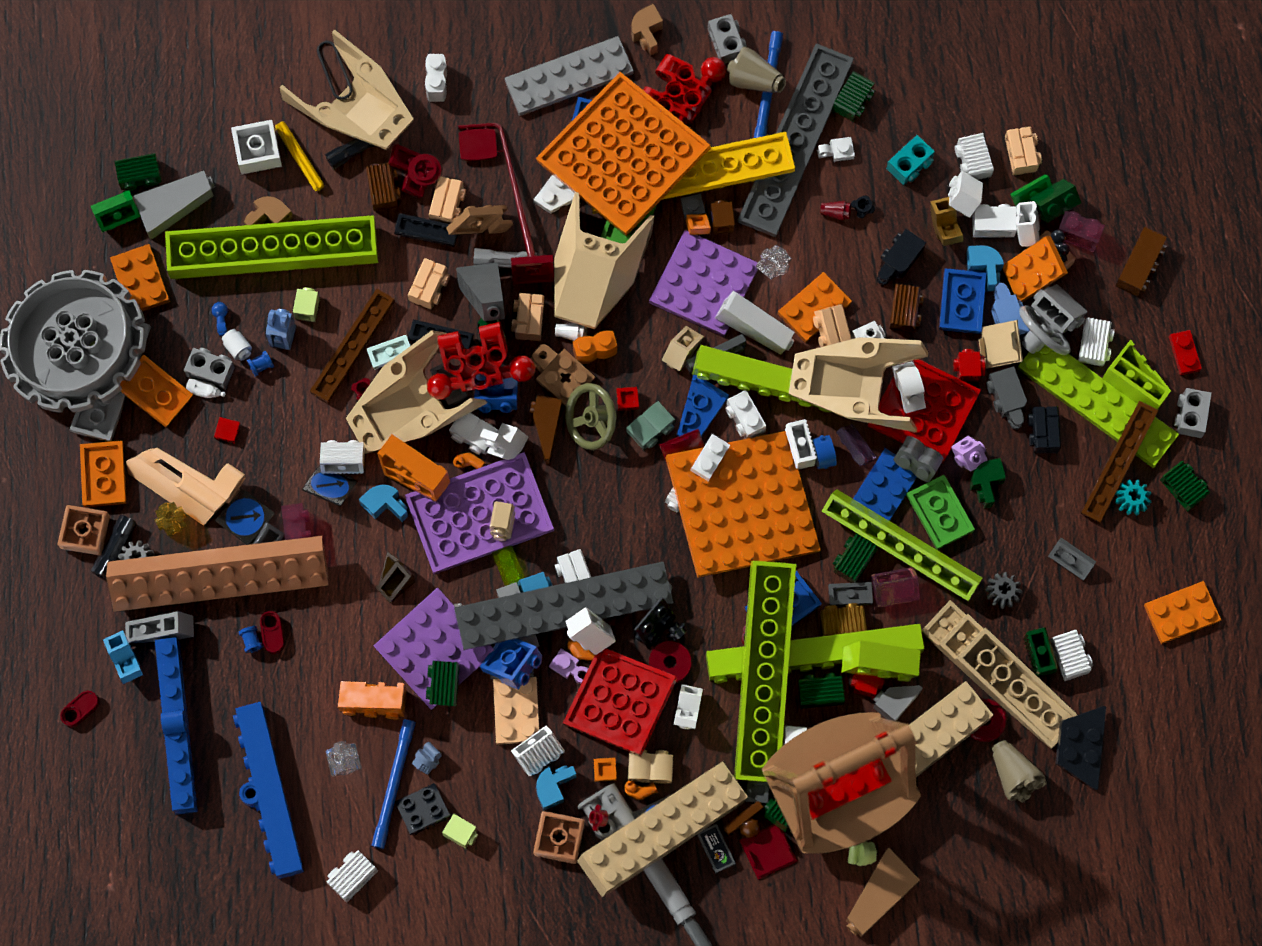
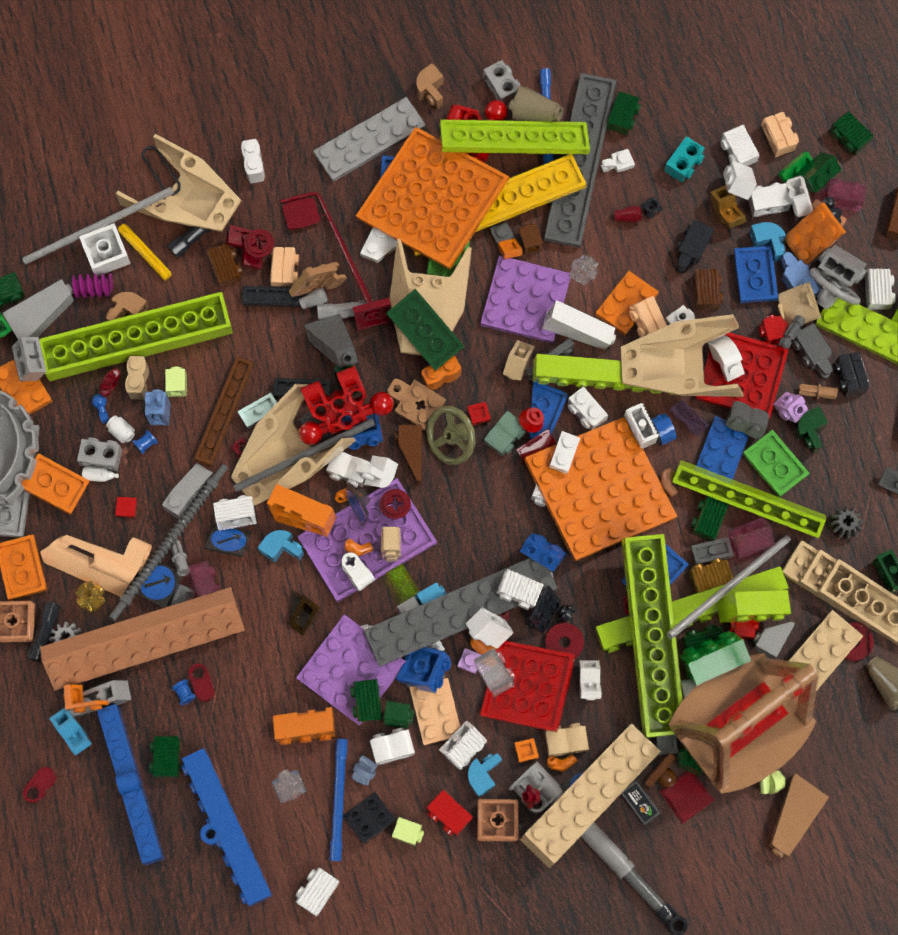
camera: 10 degrees left, 0 degrees up
light nougat brick [408,258,450,309] -> none
light nougat brick [511,293,544,341] -> none
white brick [554,549,591,583] -> none
white cone [555,323,587,341] -> none
none -> light grey brick [12,337,47,382]
none -> light grey piece [23,187,174,264]
none -> orange bracket [64,684,109,713]
none -> magenta piece [72,273,113,298]
none -> dark red gear [100,368,121,397]
none -> dark grey hose [109,464,228,621]
none -> tan brick [125,356,149,400]
none -> dark green brick [150,736,180,778]
none -> light grey slope [162,463,213,520]
none -> light grey axle [170,540,190,576]
none -> dark grey piece [233,418,375,492]
none -> light grey cone [299,288,328,309]
none -> white piece [342,553,375,591]
none -> clear smoke piece [344,482,371,528]
none -> orange arm [344,539,374,557]
none -> white brick [370,728,415,765]
none -> dark red gear [380,489,411,520]
none -> dark green brick [384,700,414,729]
none -> dark green plate [386,289,465,371]
none -> red brick [427,790,473,837]
none -> lime plate [440,120,590,154]
none -> clear brick [473,648,515,697]
none -> white brick [496,569,544,610]
none -> red cone [519,408,544,433]
none -> blue plate [520,533,567,572]
none -> nougat arm [660,468,678,498]
none -> light grey piece [667,535,791,639]
none -> brick [679,631,751,685]
none -> dark grey axle [779,315,805,349]
none -> medium nougat axle [798,384,838,400]
none -> dark green brick [830,111,874,156]

